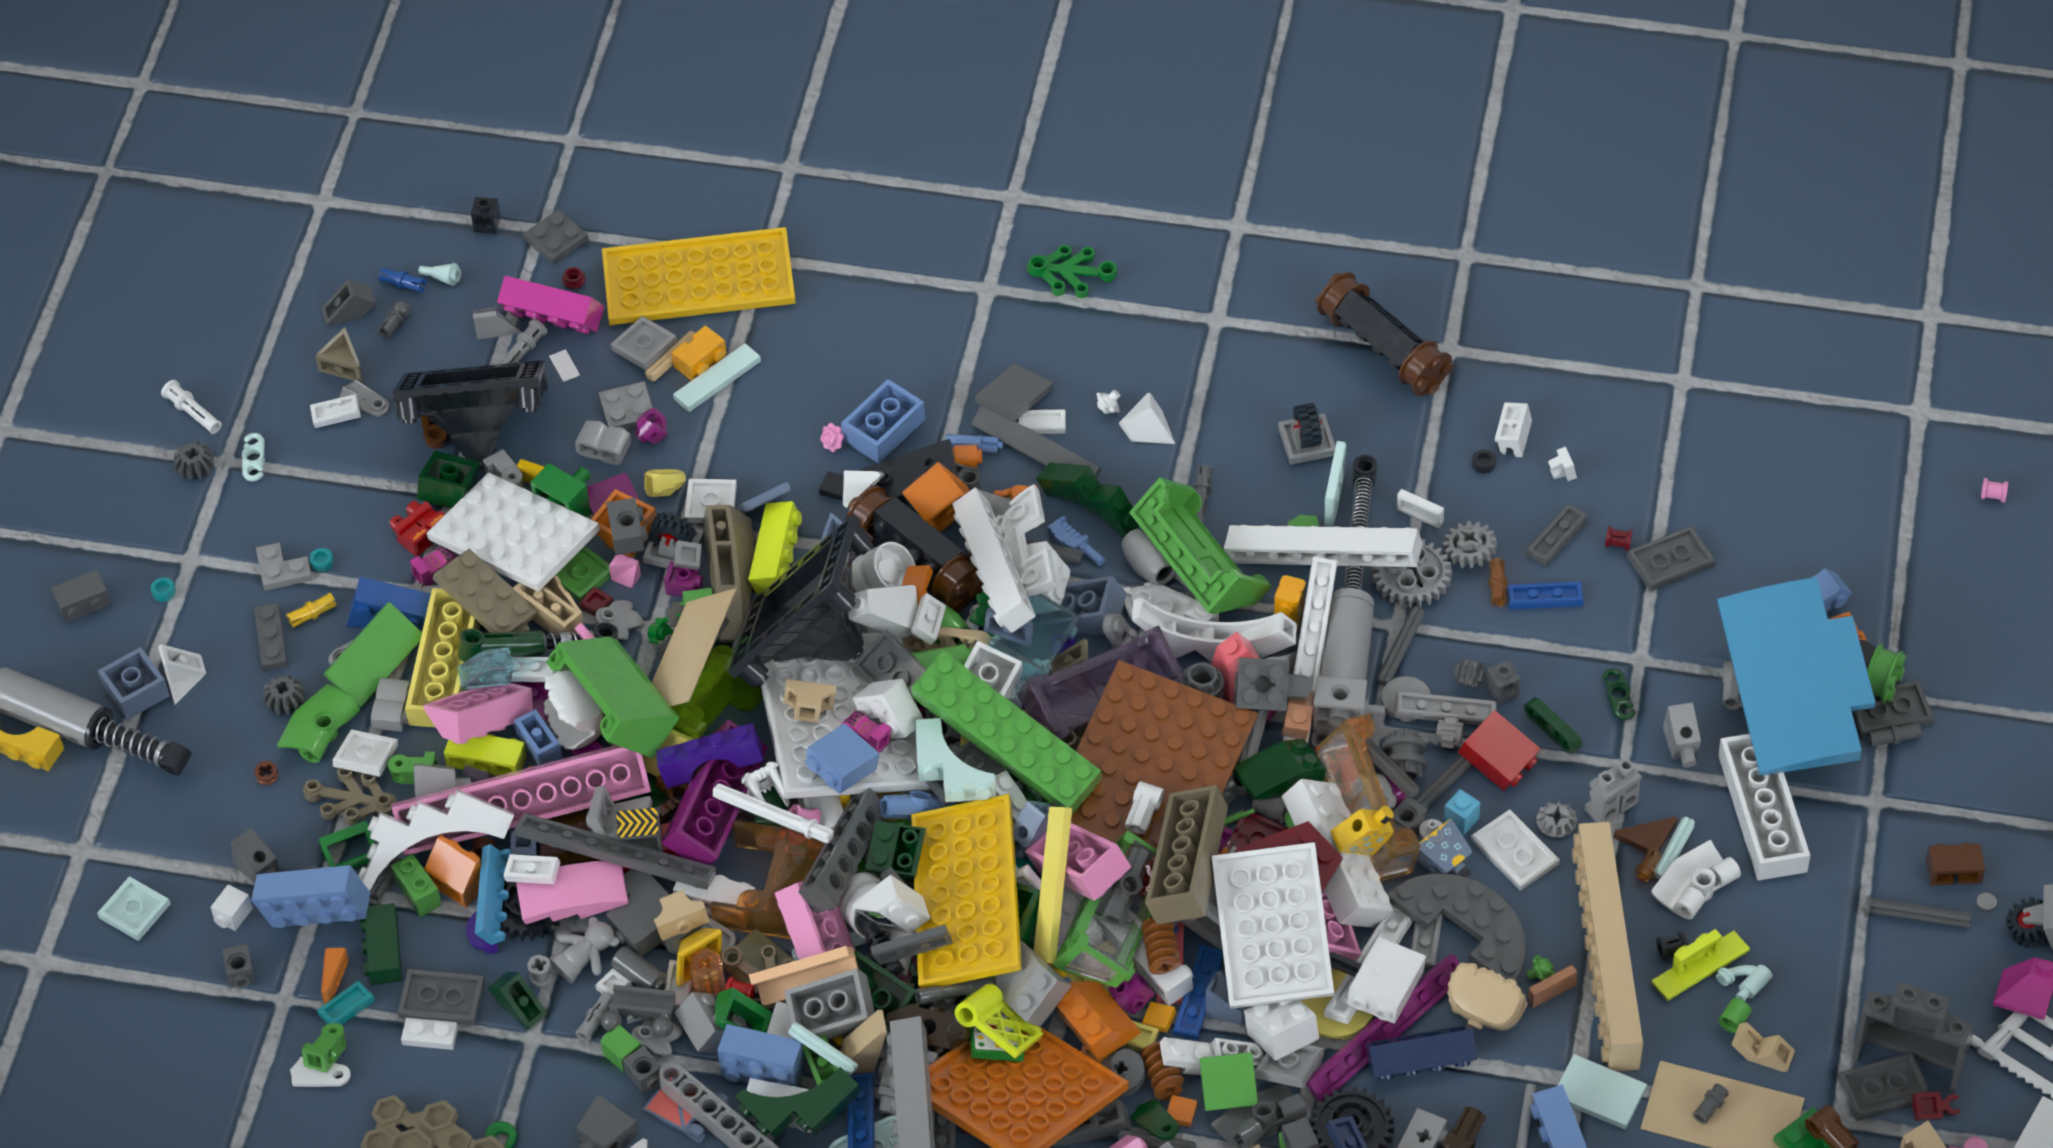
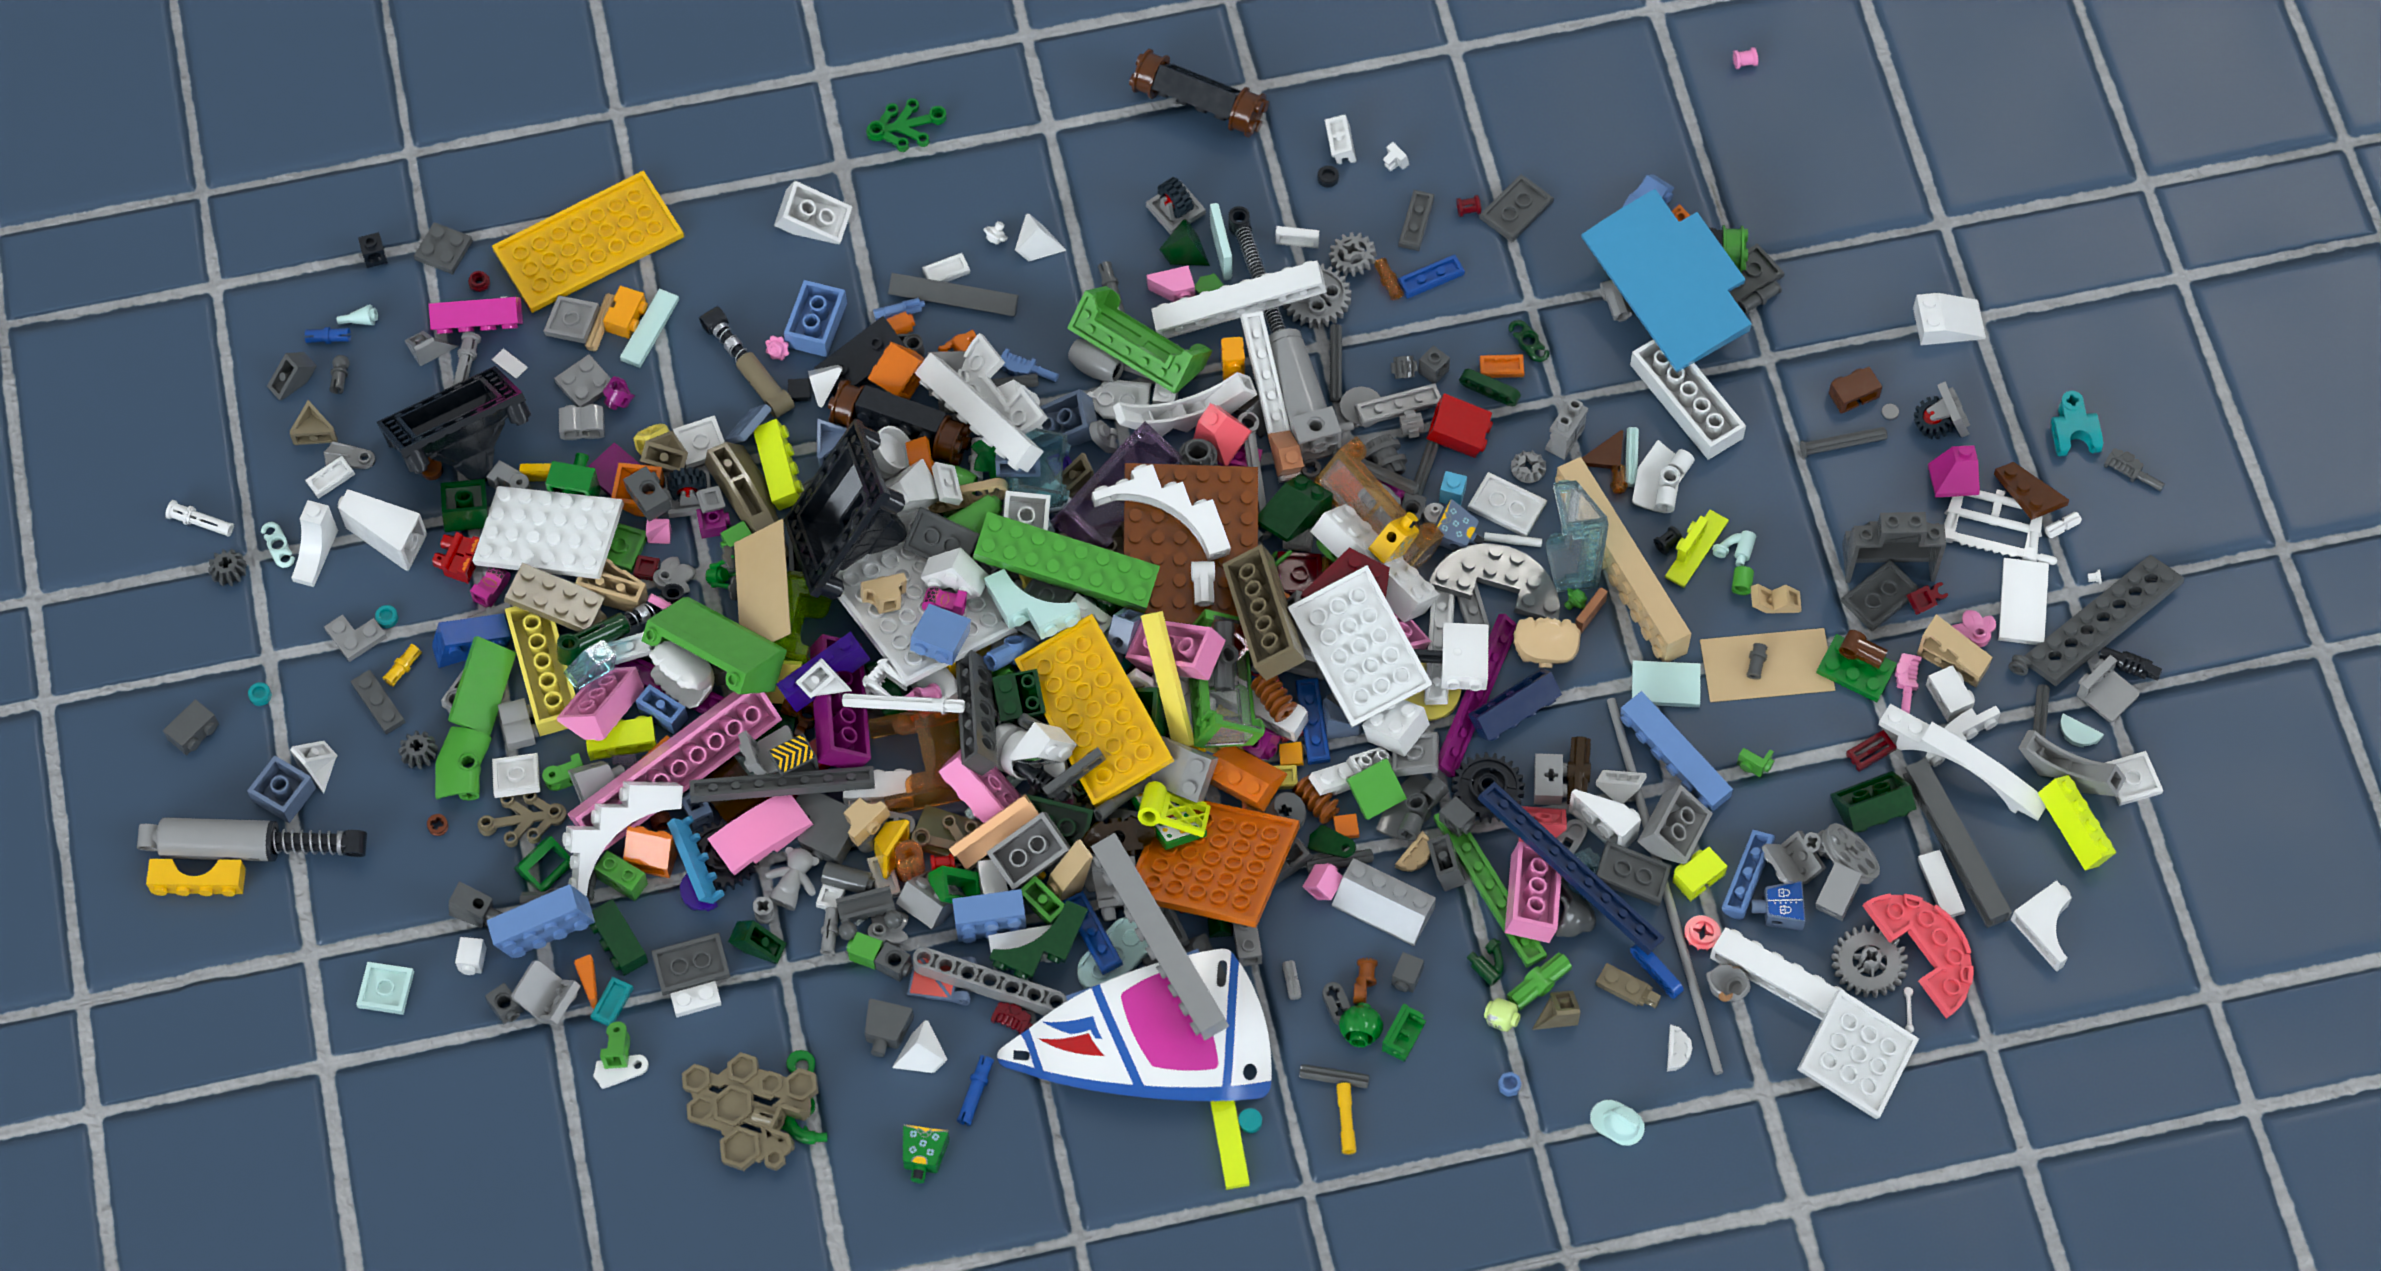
camera: 25 degrees left, 10 degrees up
white plate [503,854,560,884] -> none
light aqua axle [788,1022,858,1075] -> none
dark grey tile [975,363,1054,421] -> none
dark green arch [1036,462,1139,538] -> none
dark grey brick [1233,658,1312,711] -> none
light grey torso [1663,702,1701,768] -> none
none -> white arch [291,500,338,587]
none -> white slope [338,489,427,571]
none -> light grey bracket [511,960,581,1025]
none -> dark tan slope [640,431,688,473]
none -> piece [699,306,795,419]
none -> white slope [774,181,852,244]
none -> white slope [796,658,852,698]
none -> white arch [1091,464,1231,561]
none -> bright pink slope [1147,266,1195,302]
none -> dark green slope [1159,219,1210,266]
none -> orange plate [1479,354,1524,378]
none -> white piece [1484,532,1542,547]
none -> clear light blue windscreen [1545,480,1609,593]

